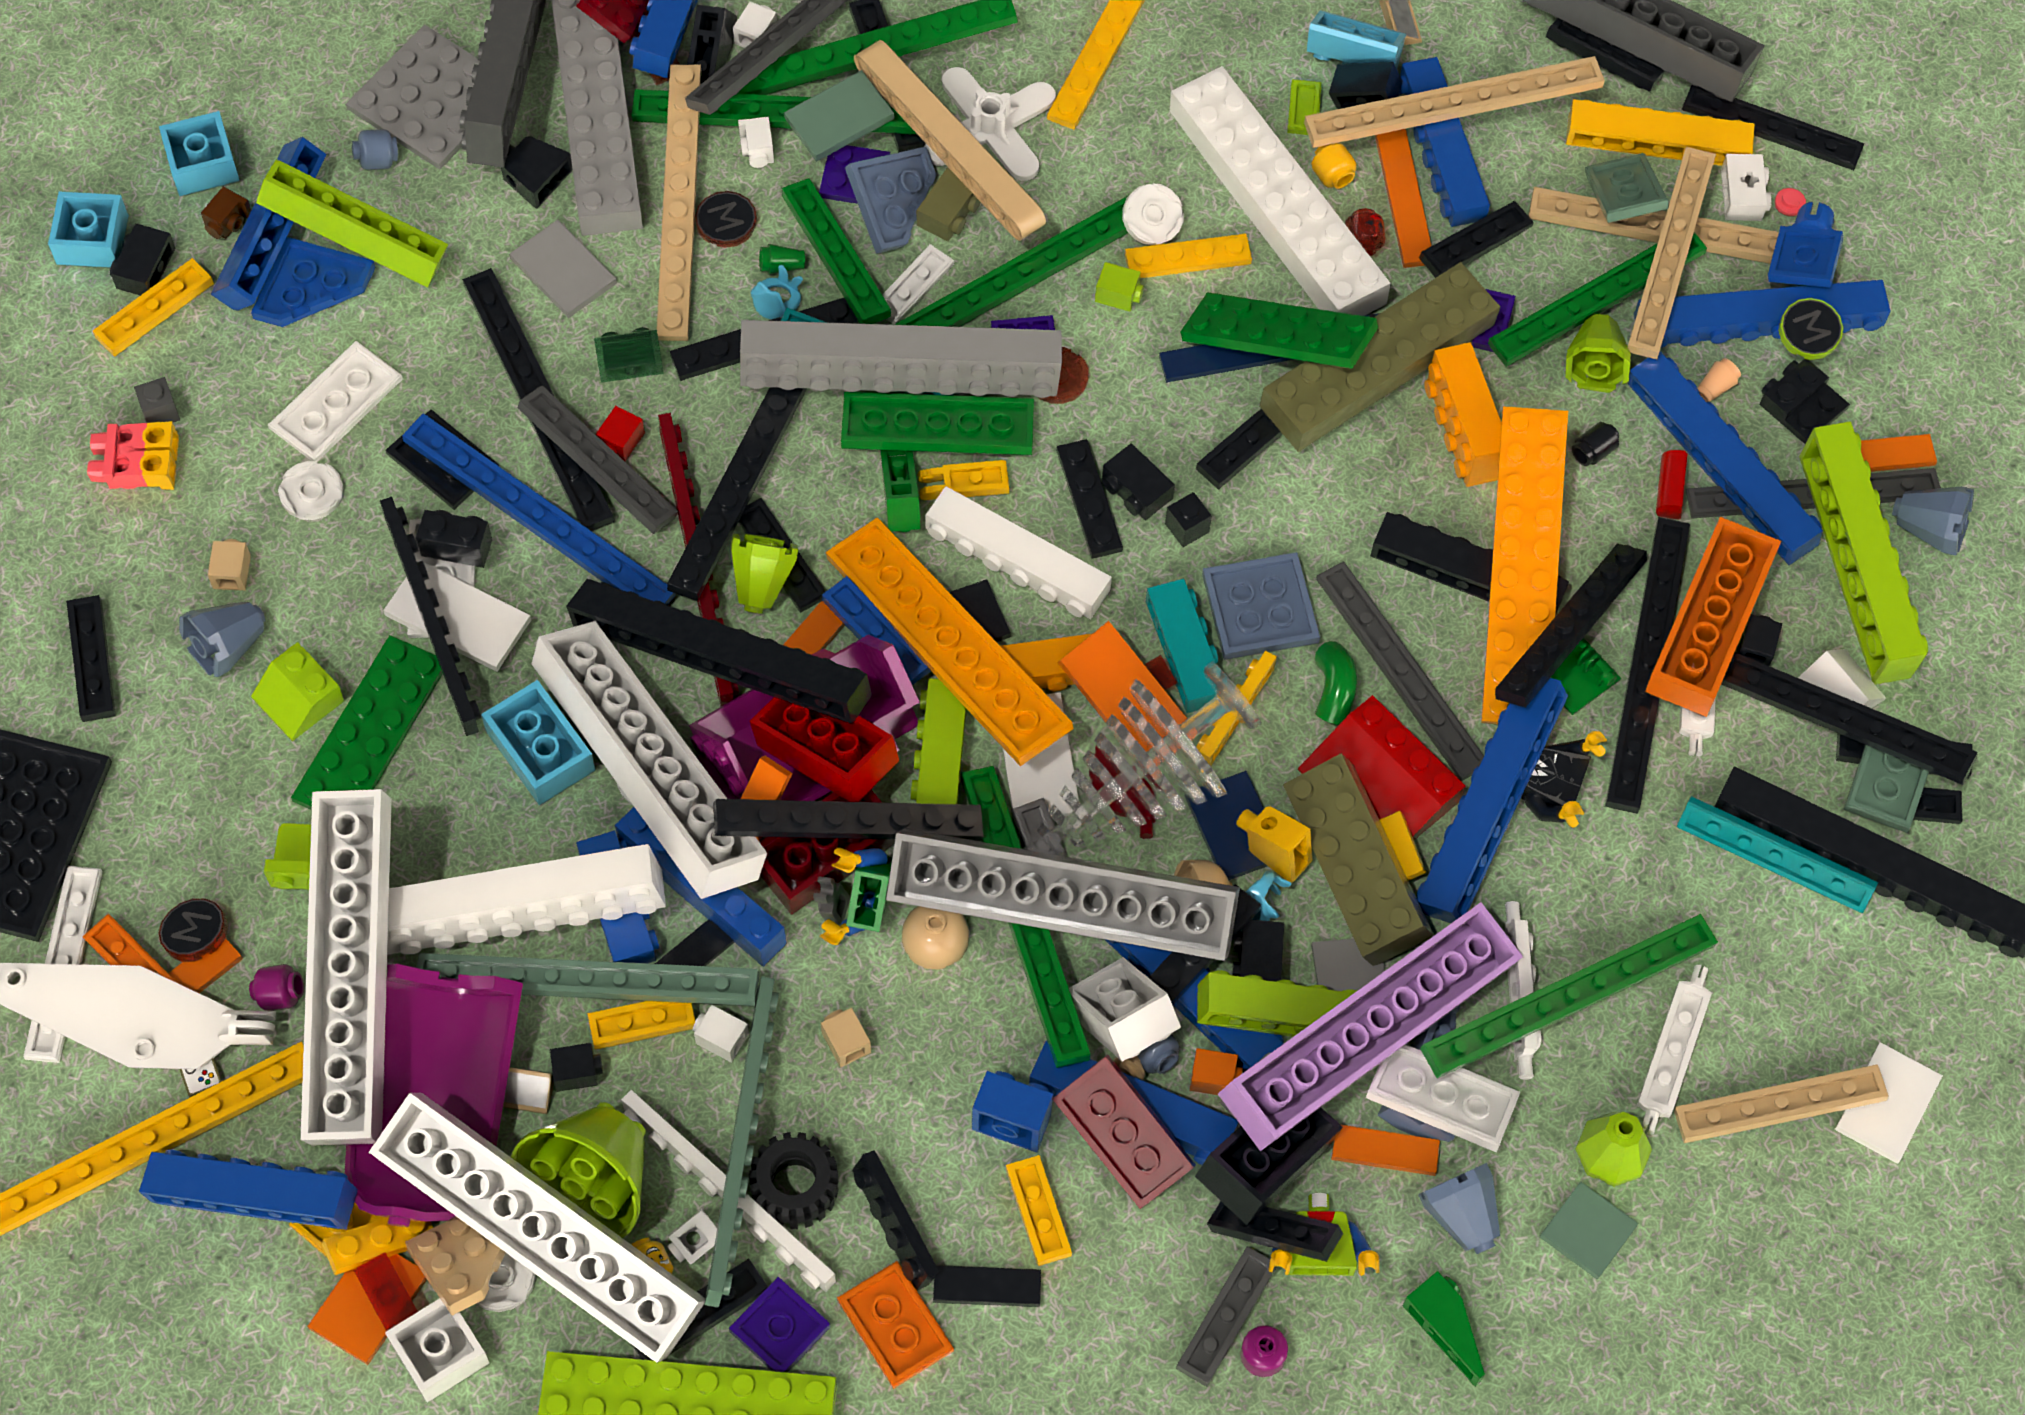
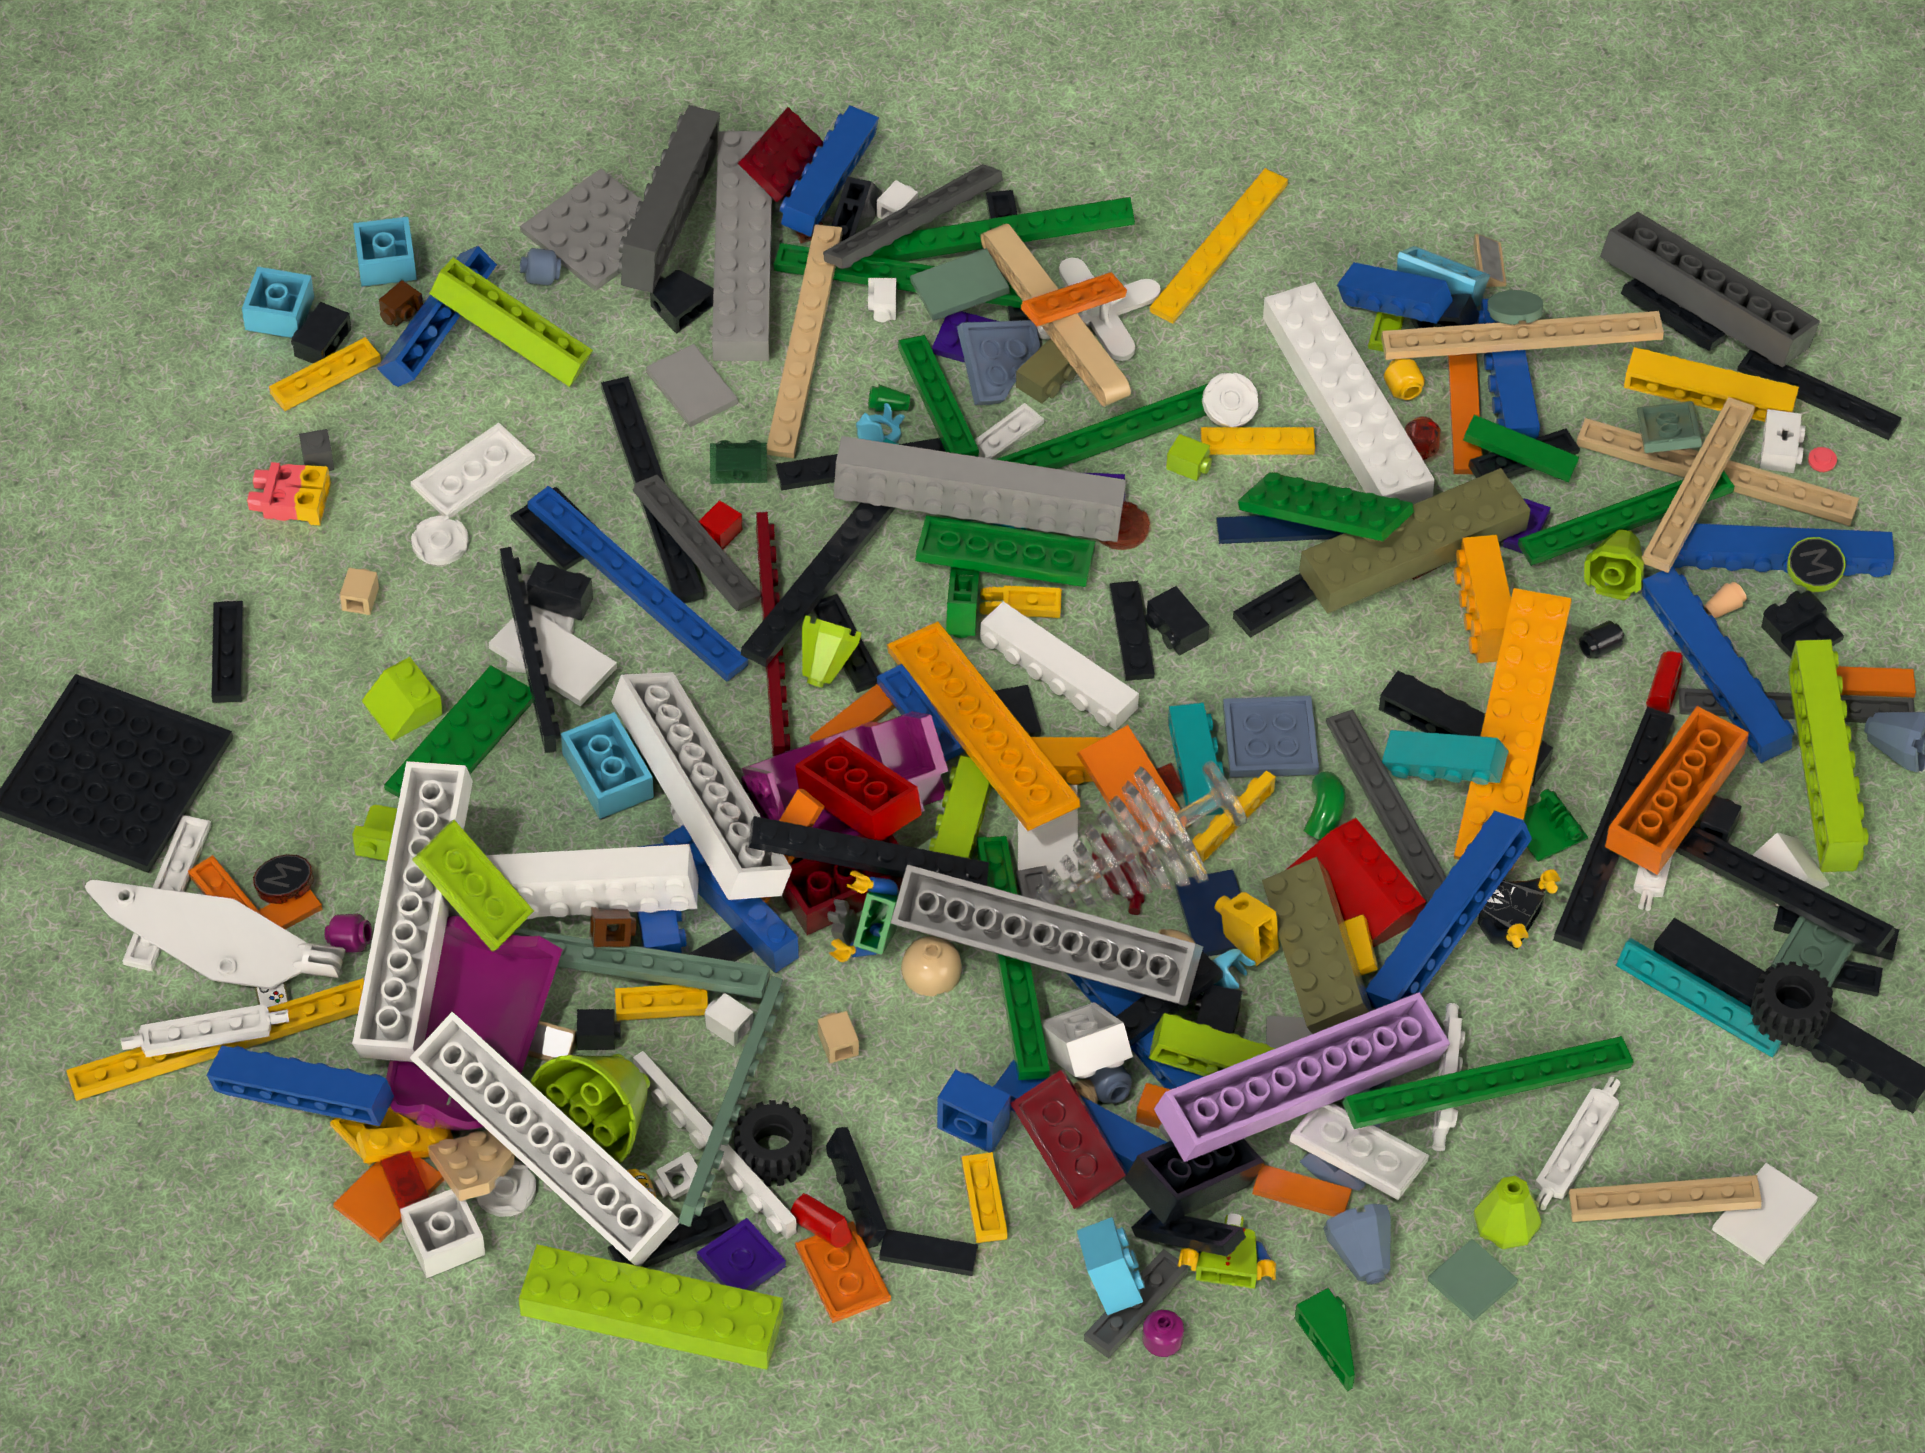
camera: 10 degrees right, 10 degrees down
sand blue cone [179,601,265,677] -> none
blue plate [251,237,376,327] -> none
black brick [566,578,872,724] -> none
black tile [695,191,757,248] -> none
black brick [1165,492,1212,547] -> none
black plate [1495,543,1647,708] -> none
blue plate [1768,202,1843,288] -> none
none -> white plate [121,1004,289,1057]
none -> lime tile [412,820,534,952]
none -> reddish brown brick [589,907,636,947]
none -> red brick [791,1193,853,1248]
none -> orange tile [1021,272,1127,327]
none -> medium azure brick [1077,1217,1145,1315]
none -> blue brick [1337,262,1453,324]
none -> teal brick [1382,730,1509,785]
none -> green tile [1463,415,1579,483]
none -> sand green tile [1487,290,1543,325]
none -> black tyre [1750,961,1833,1046]

